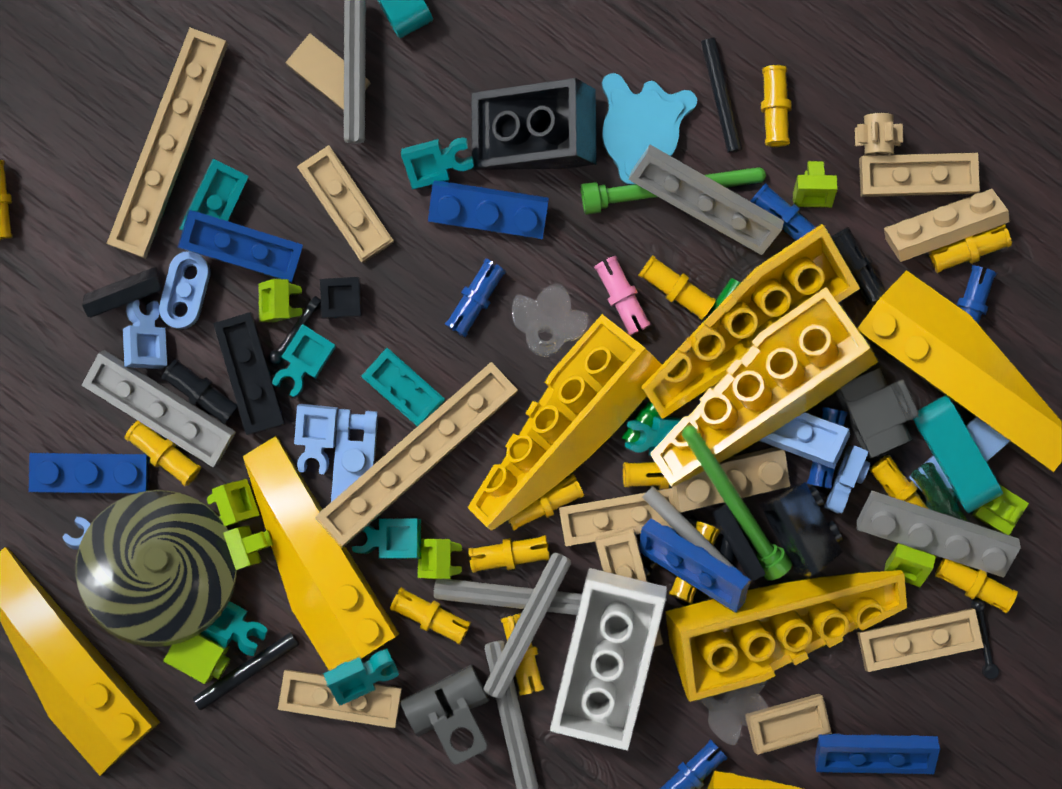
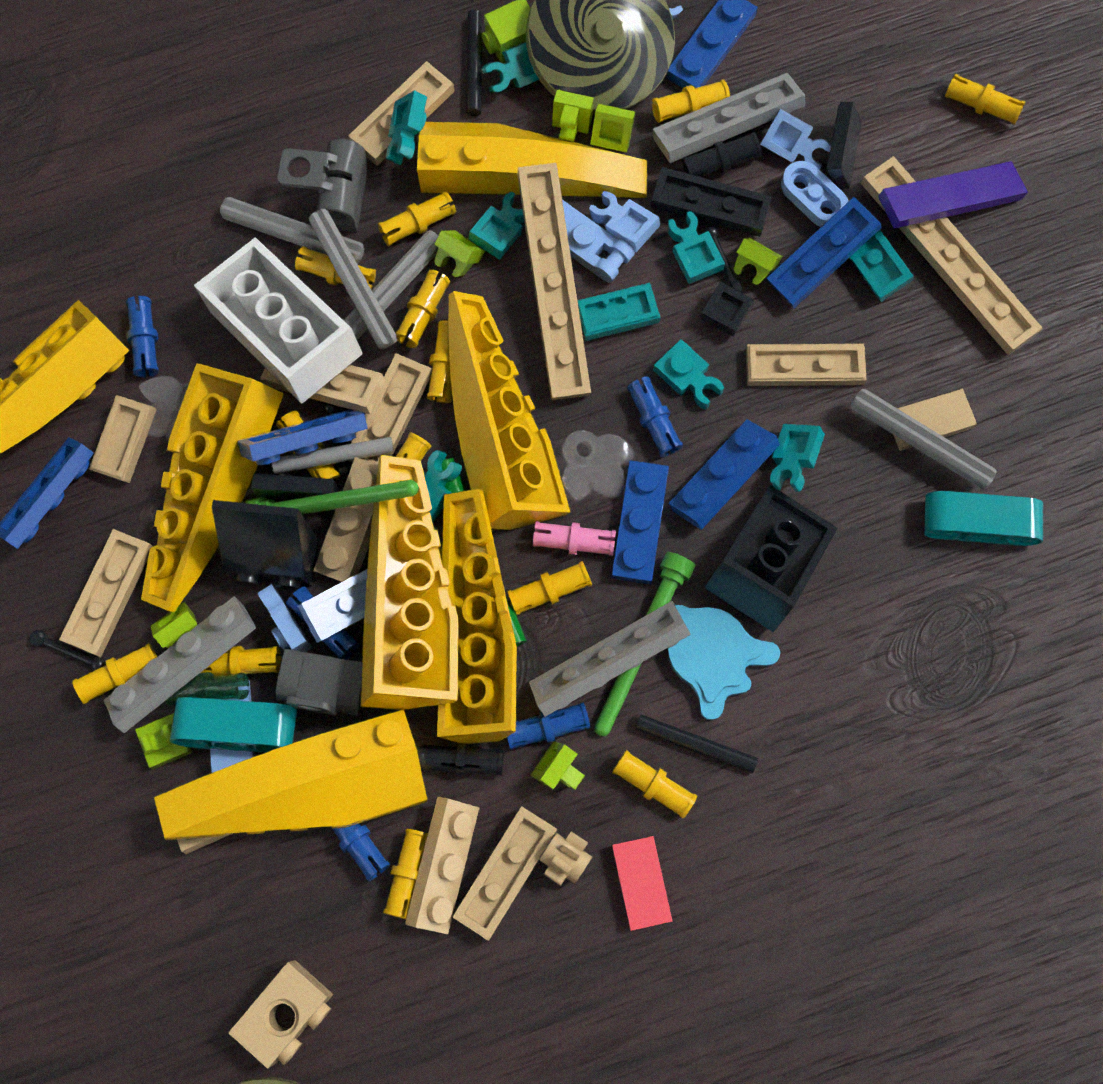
camera: 125 degrees right, 10 degrees down
none -> blue plate [611,460,669,585]
none -> coral tile [612,836,673,931]
none -> teal plate [653,339,724,410]
none -> dark purple tile [878,161,1028,229]

